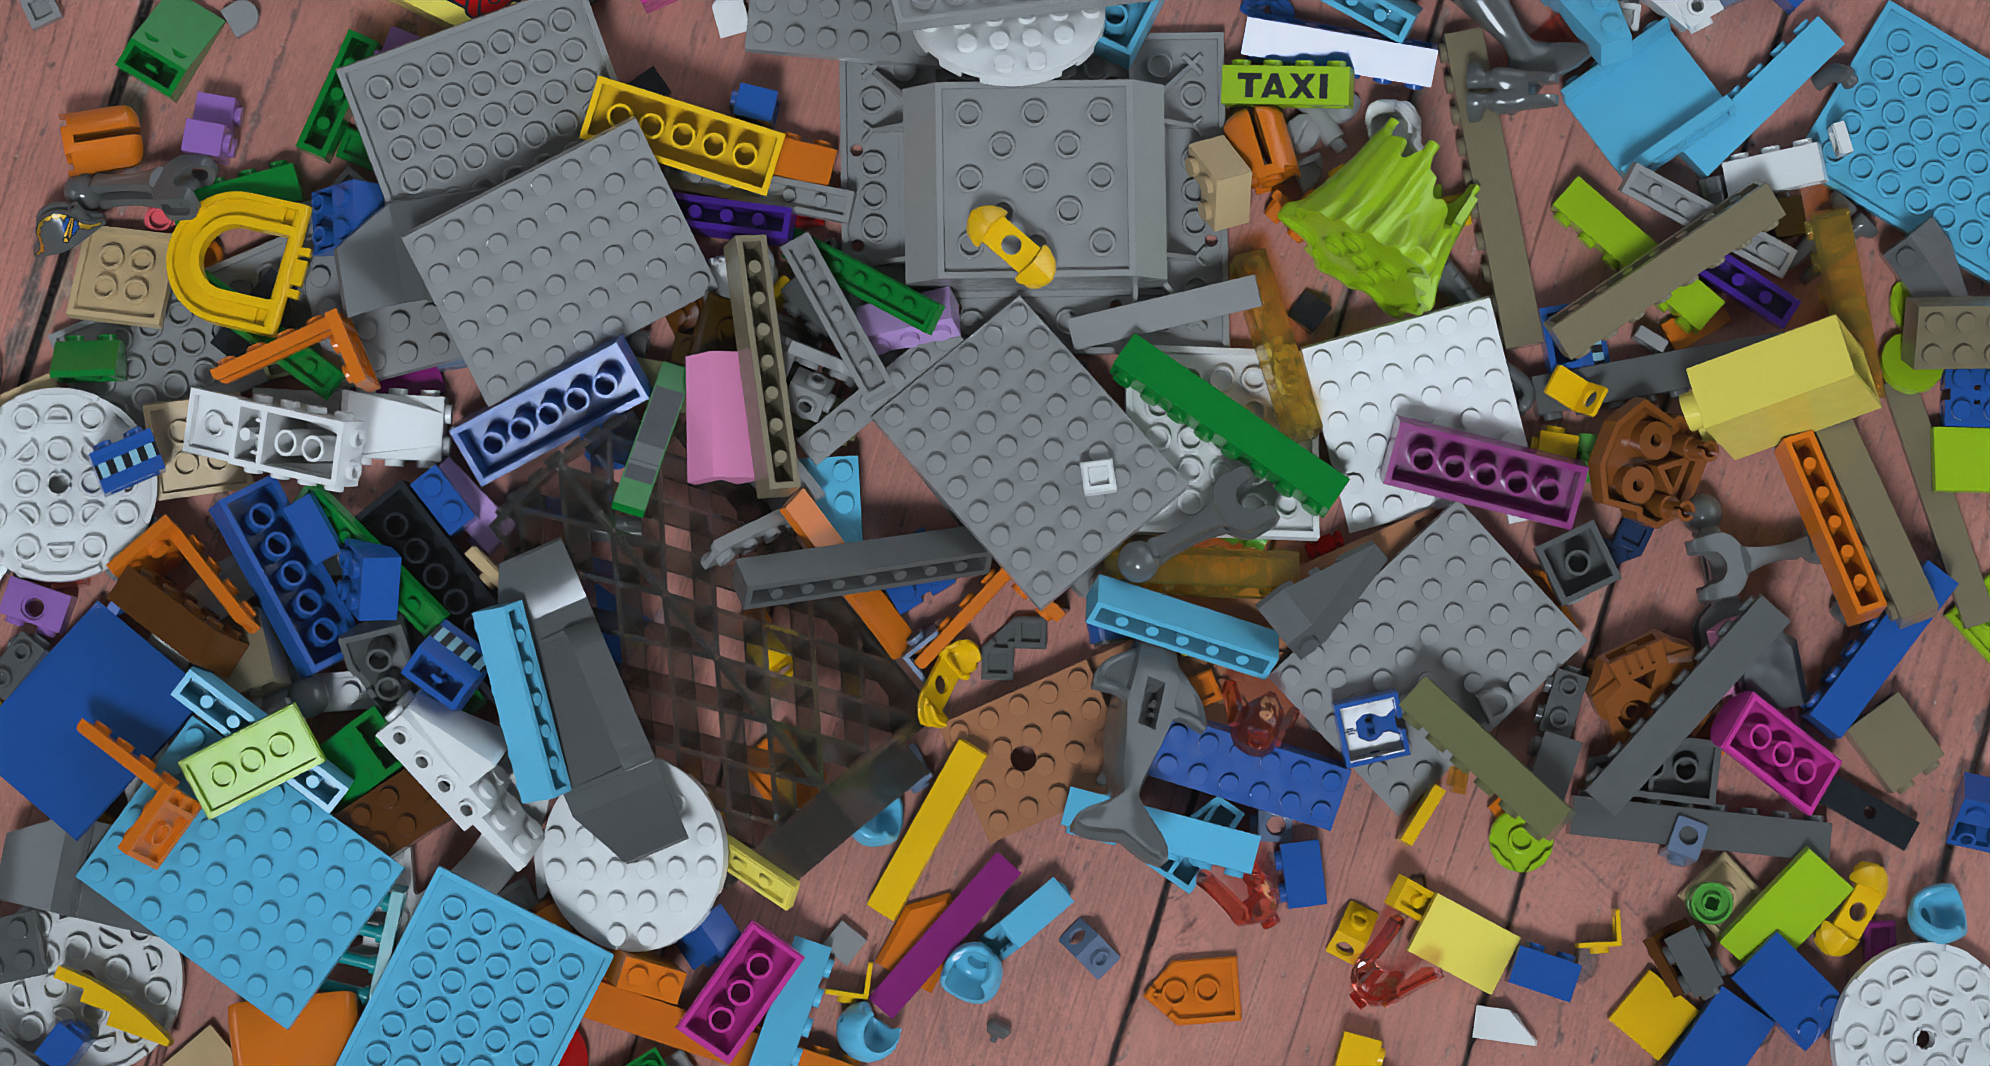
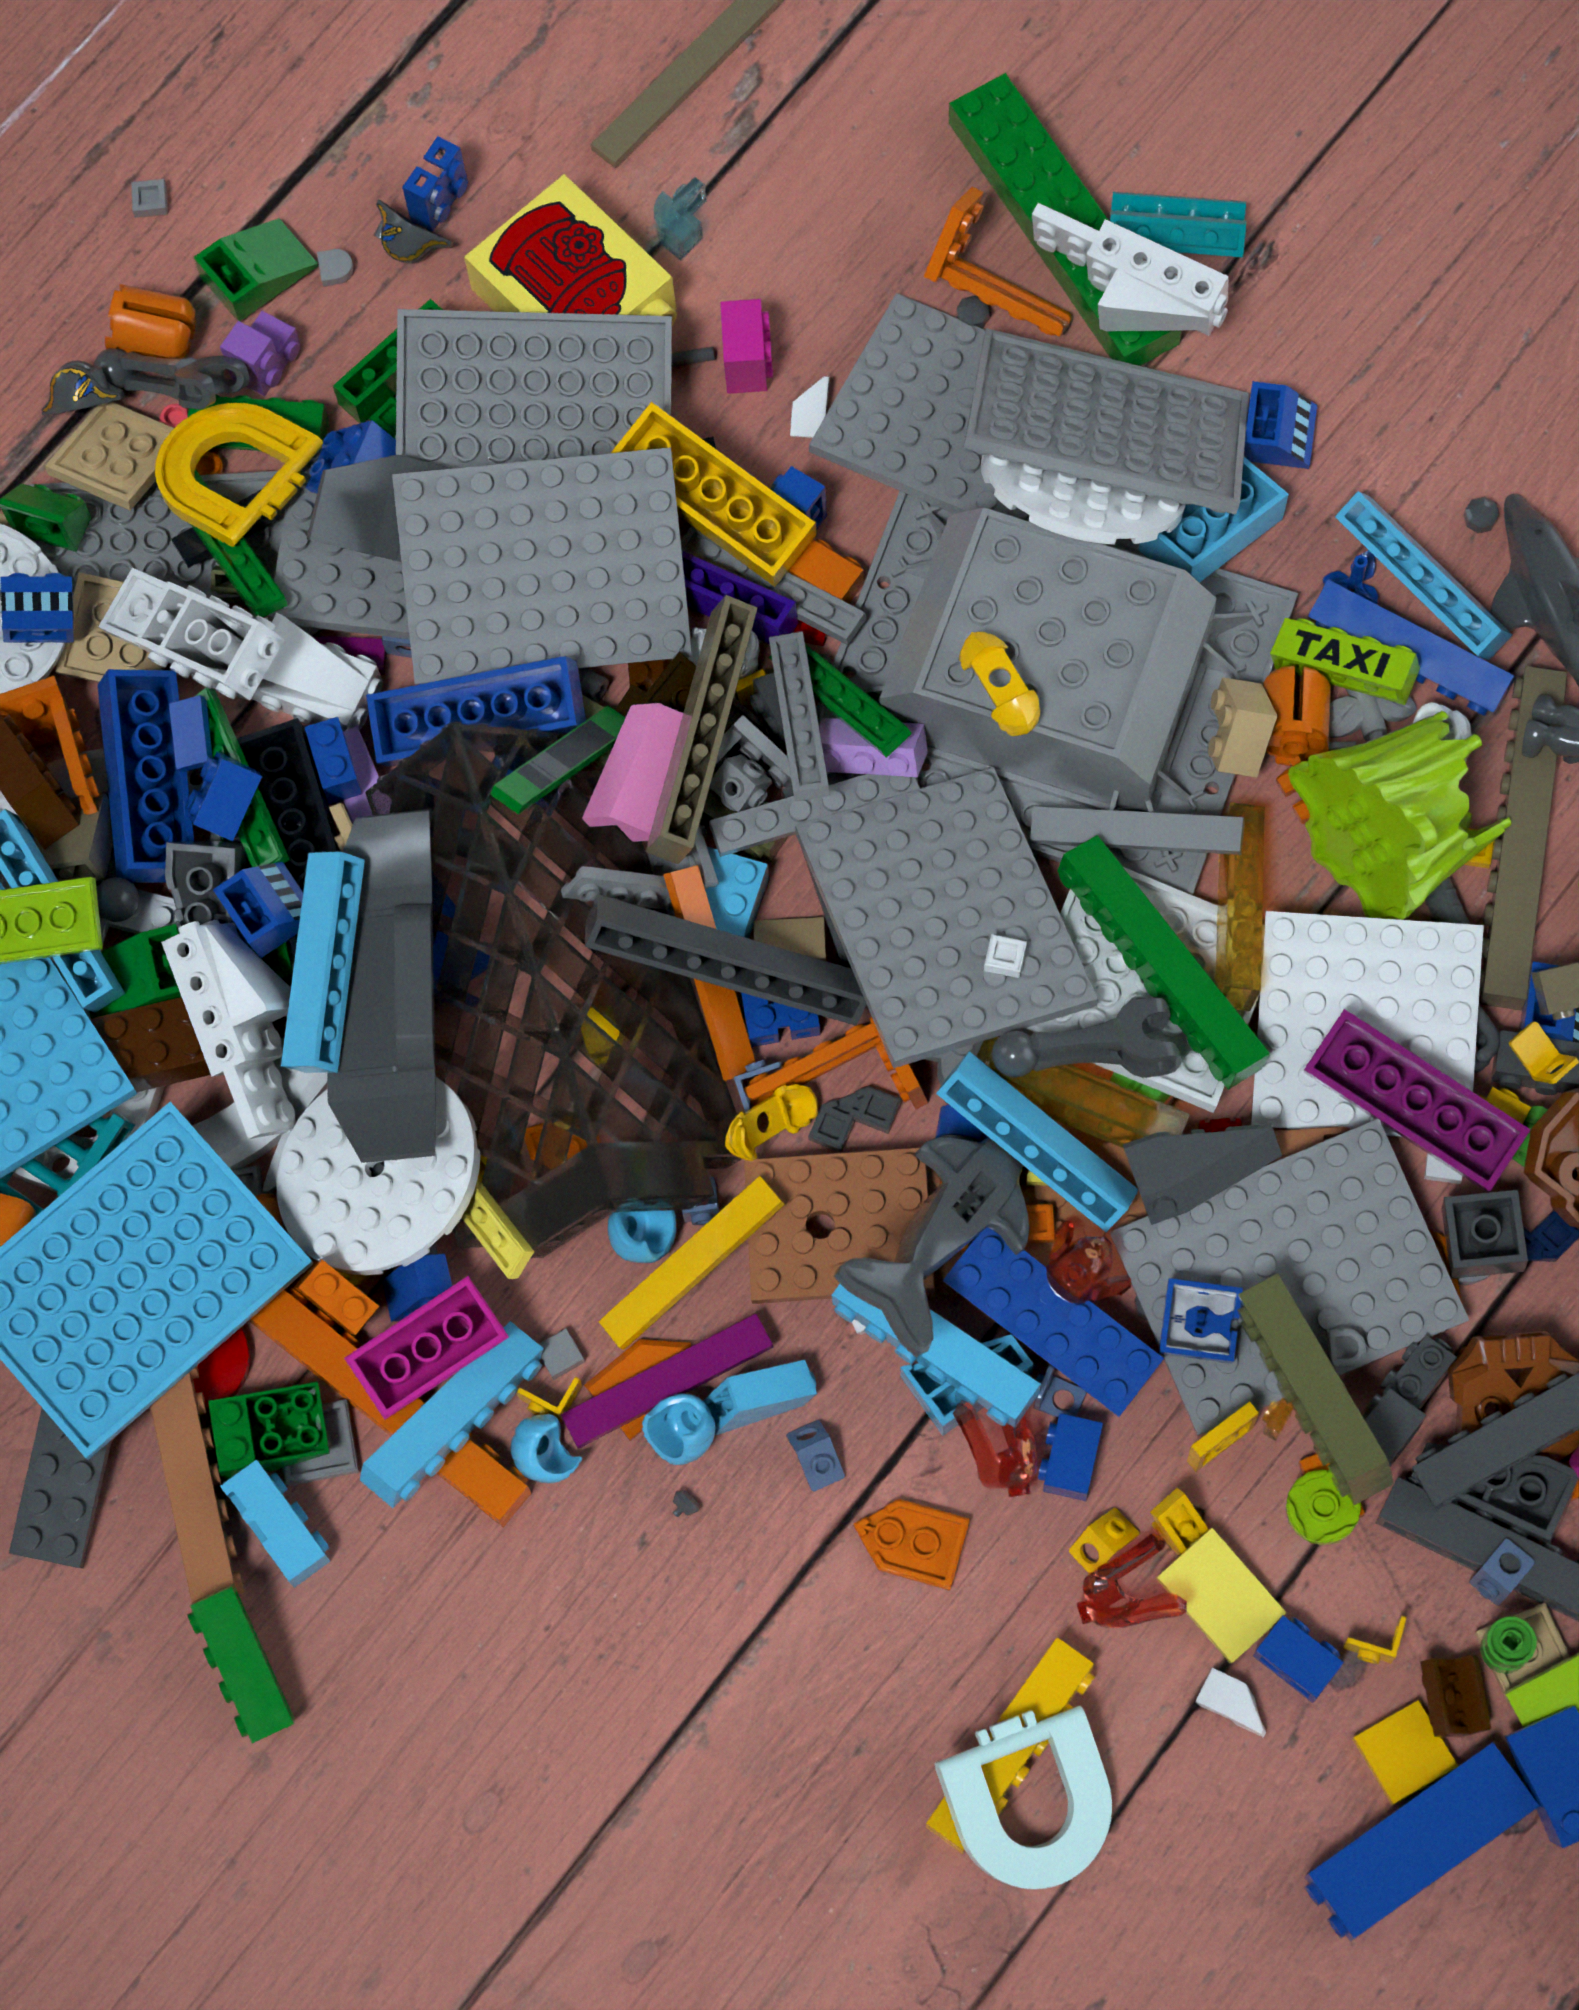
camera: 30 degrees right, 15 degrees down
orange bracket [210,308,381,393] -> none
black slope [1286,290,1332,335] -> none
dark grey brick [1661,925,1726,1001] -> none
none -> tan tile [754,917,826,961]

